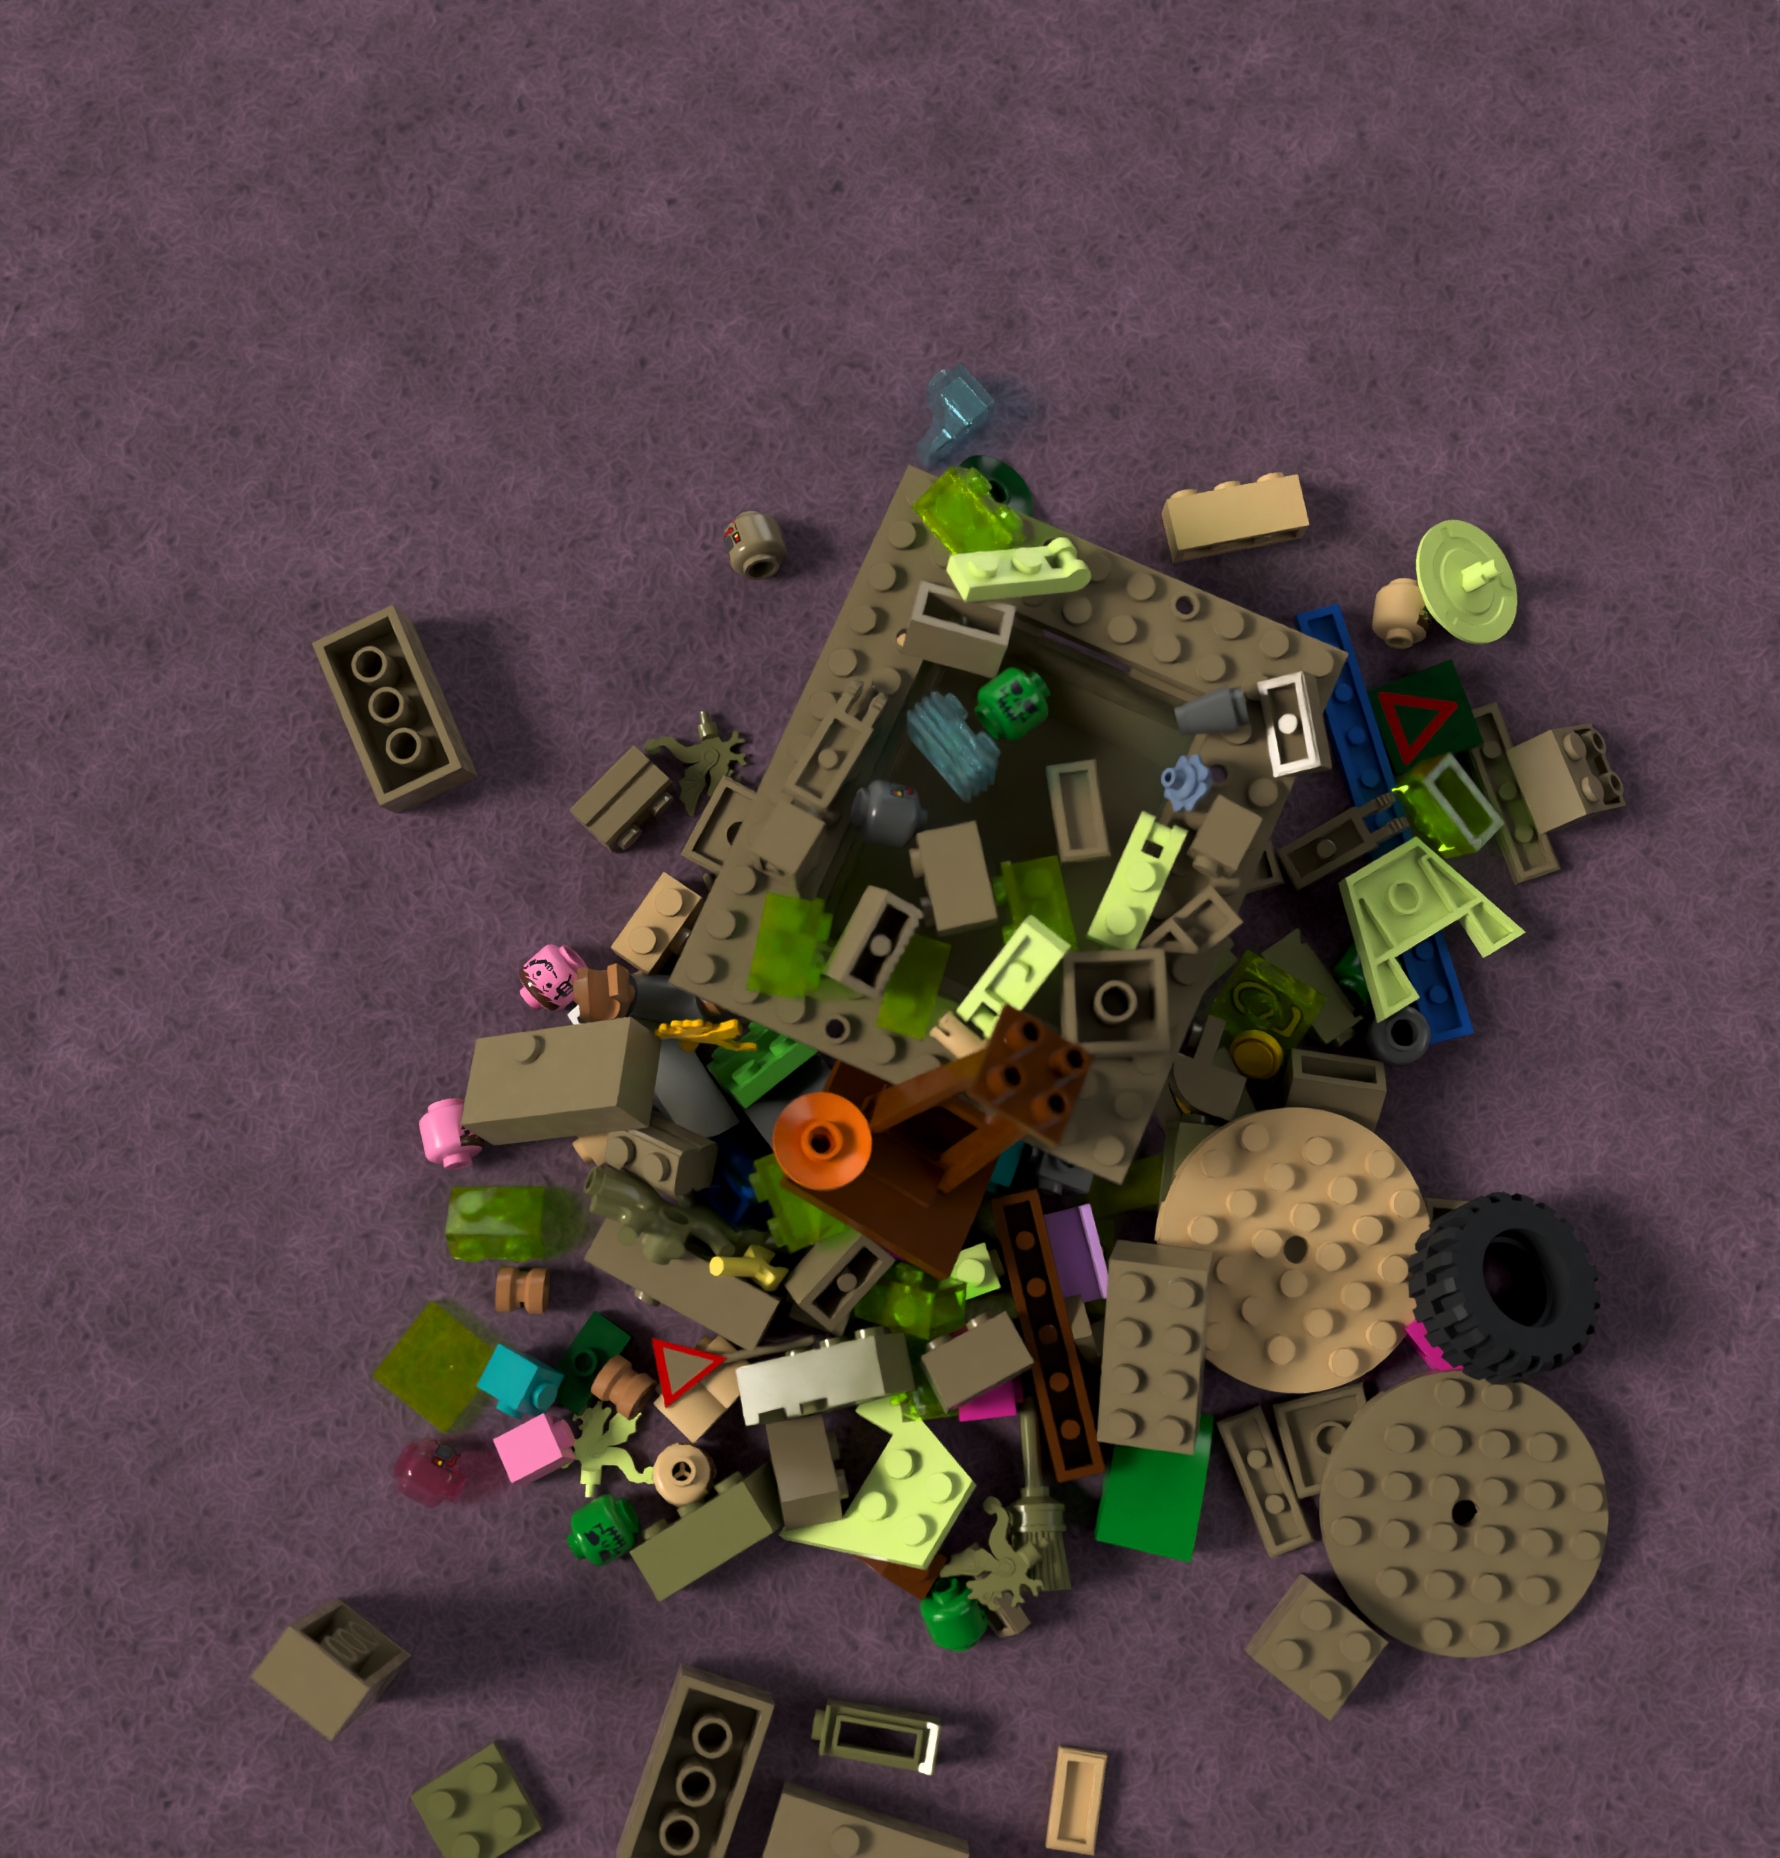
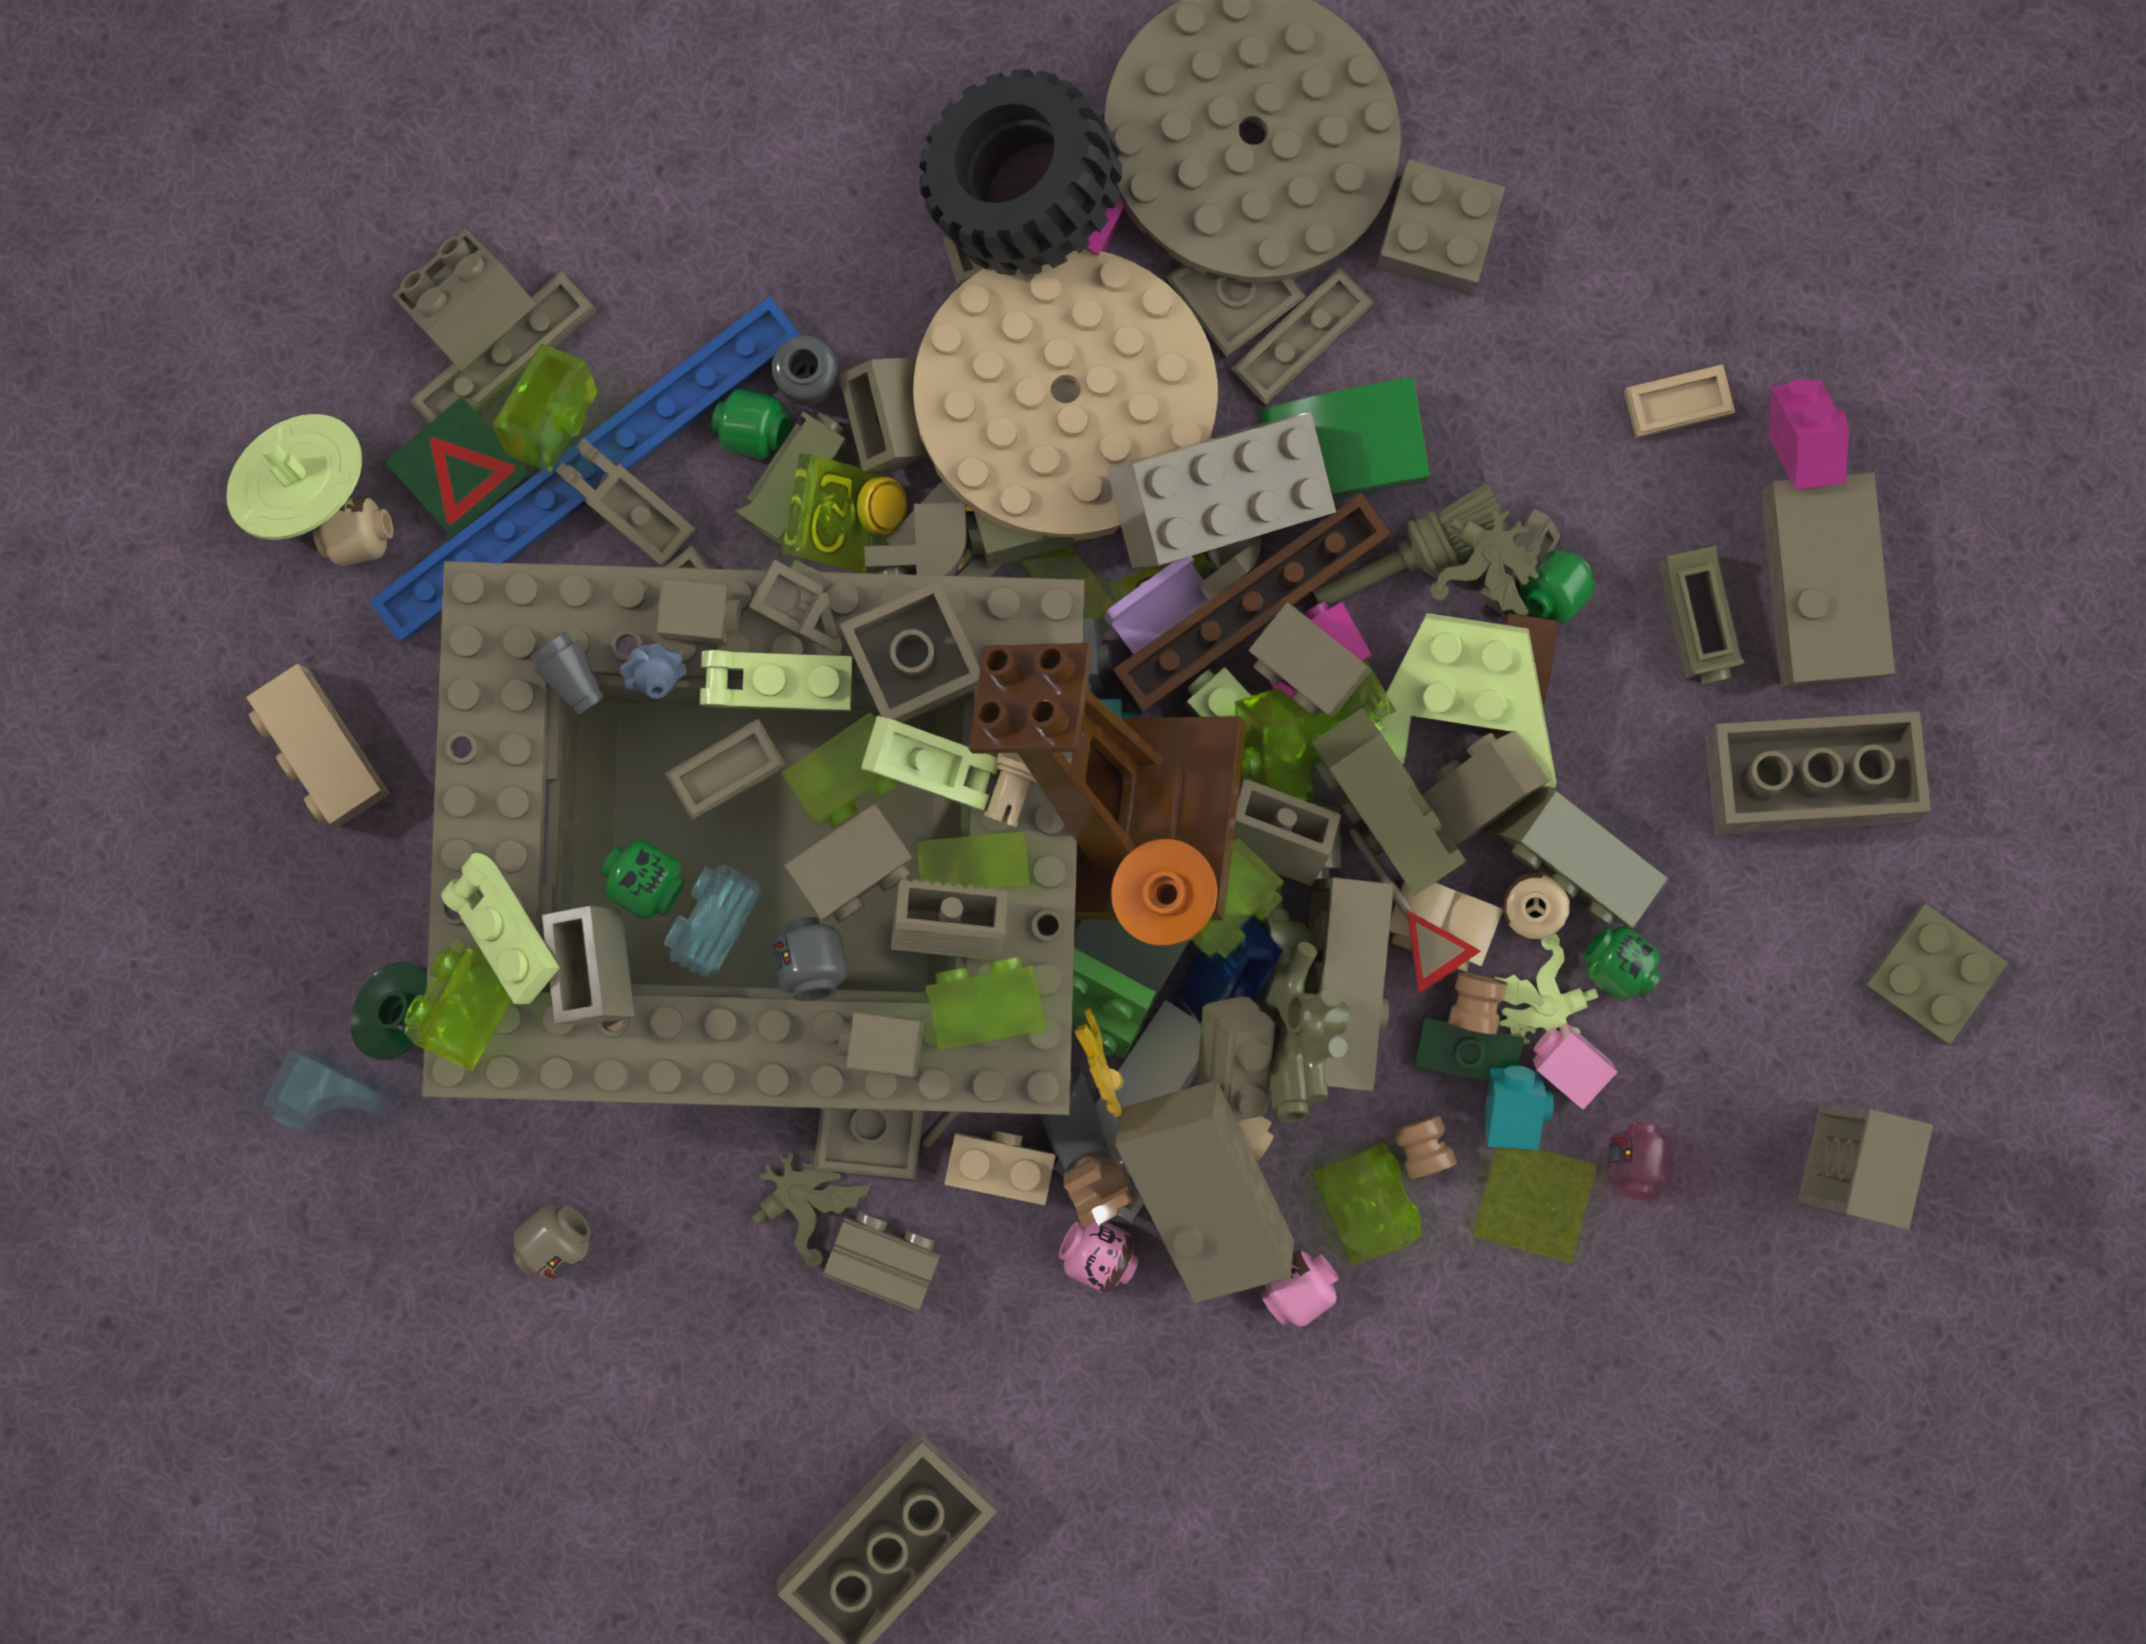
camera: 115 degrees left, 5 degrees up
light yellow bar [709,1245,789,1291] -> none
dark tan hinge [782,677,891,816] -> none
dark tan slope [1257,671,1332,778] -> none
yellowish green wing [1338,837,1525,1023] -> none

